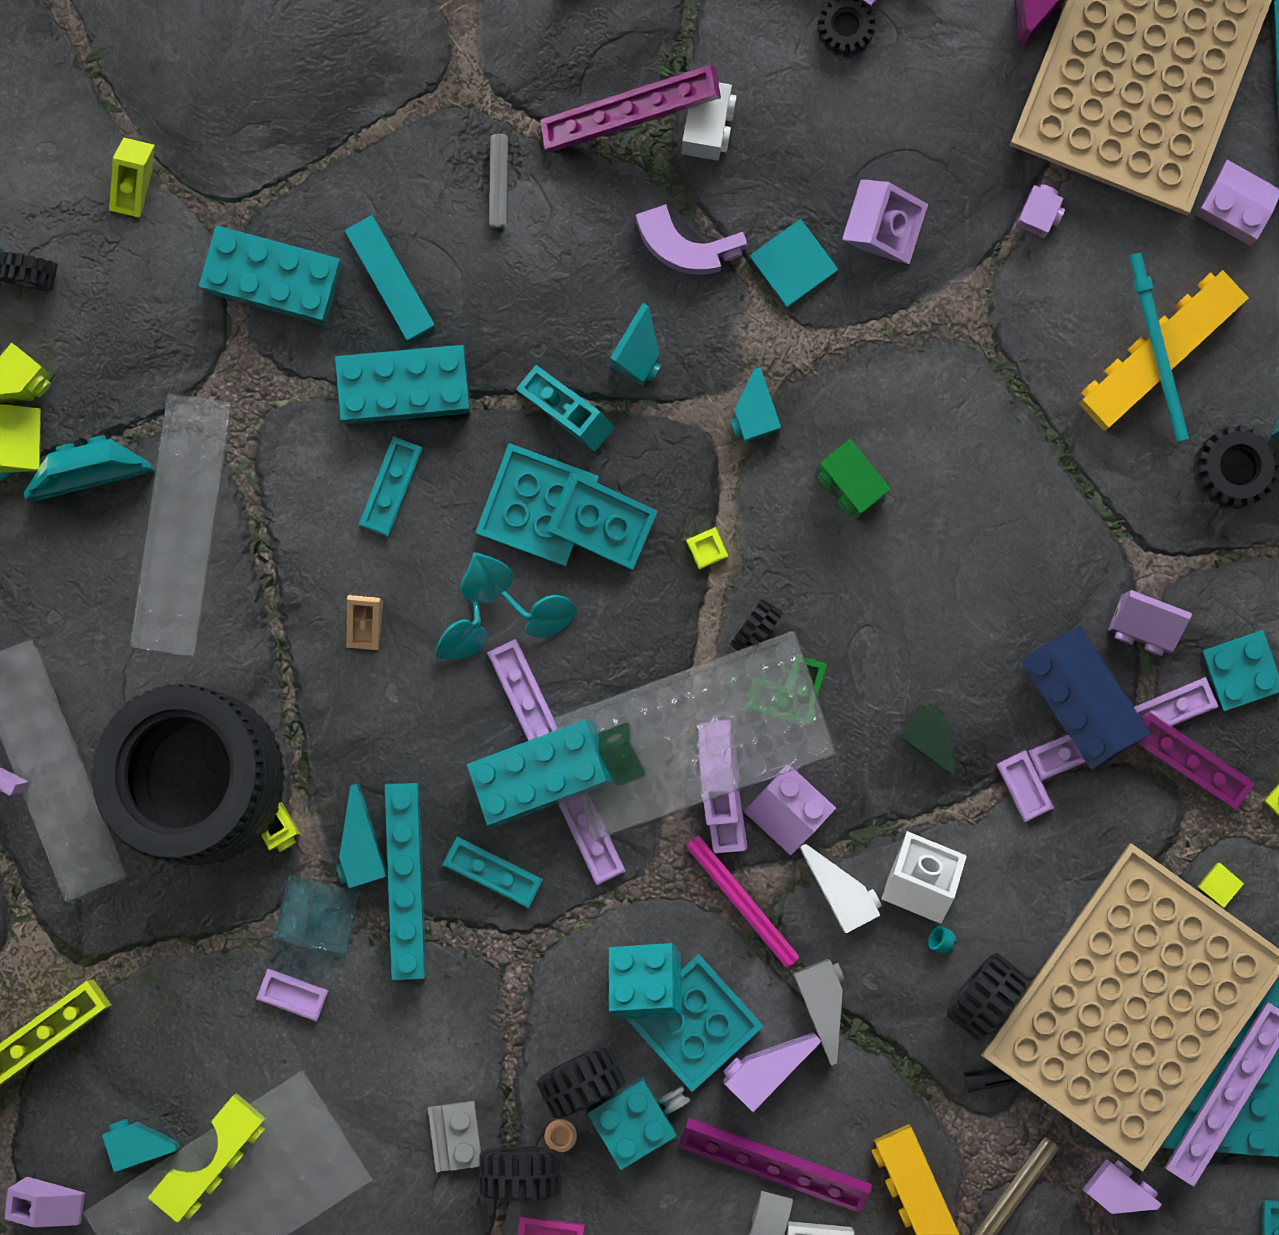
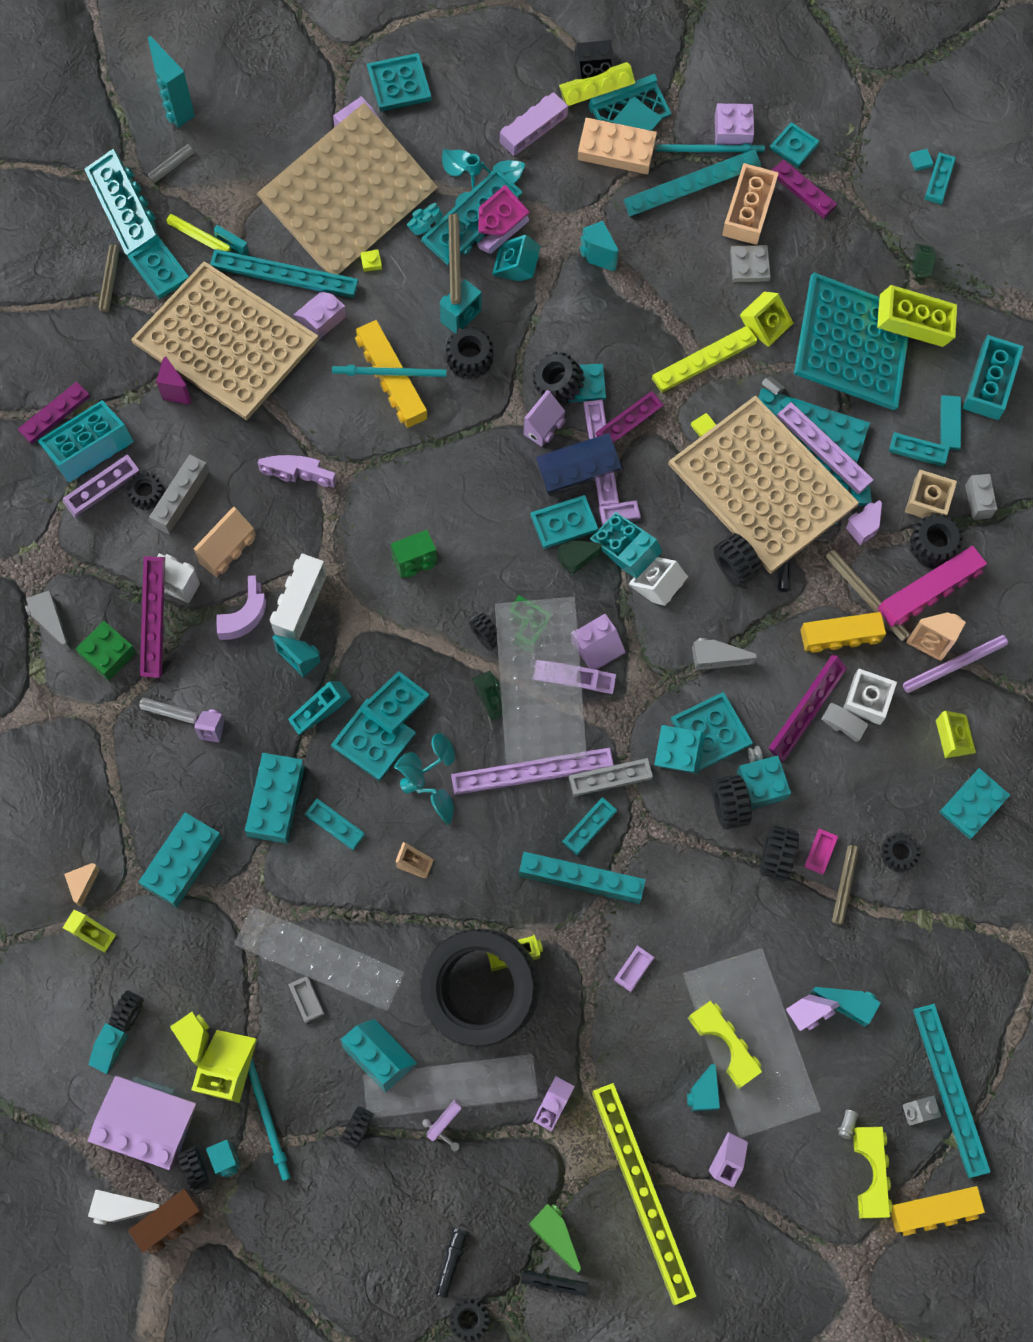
camera: 75 degrees left, 15 degrees down
teal wedge [24,436,155,502] -> none
clear light blue slope [273,875,361,954] -> none
teal slope [336,784,388,888] -> none
teal tile [345,215,435,342] -> none
light grey plate [428,1100,482,1173] -> none
teal brick [467,719,616,826] -> none
light nougat plate [545,1119,577,1152] -> none
clear green bracket [599,723,645,786] -> none
neon yellow tile [686,527,728,570] -> none
dark pink axle [686,836,799,968] -> none
lavender slope [723,1032,821,1112] -> none
teal slope [730,367,781,443] -> none
teal tile [749,219,838,308] -> none
white slope [799,844,882,933] -> none
lavender slope [842,179,928,264] -> none
teal hinge [928,926,957,954] -> none
lavender brick [1015,185,1065,238] -> none
none -> light nougat slope [64,863,100,907]
none -> green brick [76,621,136,682]
none -> light grey brick [149,454,209,535]
none -> light nougat slope [194,506,256,577]
none -> lavender slope [194,709,225,743]
none -> lavender slope [257,455,337,487]
none -> white brick [270,554,327,640]
none -> light grey tile [288,975,325,1024]
none -> teal slope [341,1019,417,1093]
none -> clear green slope [472,670,509,721]
none -> teal plate [530,495,598,549]
none -> black tyre [532,352,585,405]
none -> lavender slope [533,1076,575,1131]
none -> light grey plate [569,758,653,797]
none -> teal slope [590,512,662,579]
none -> teal tile [850,485,872,506]

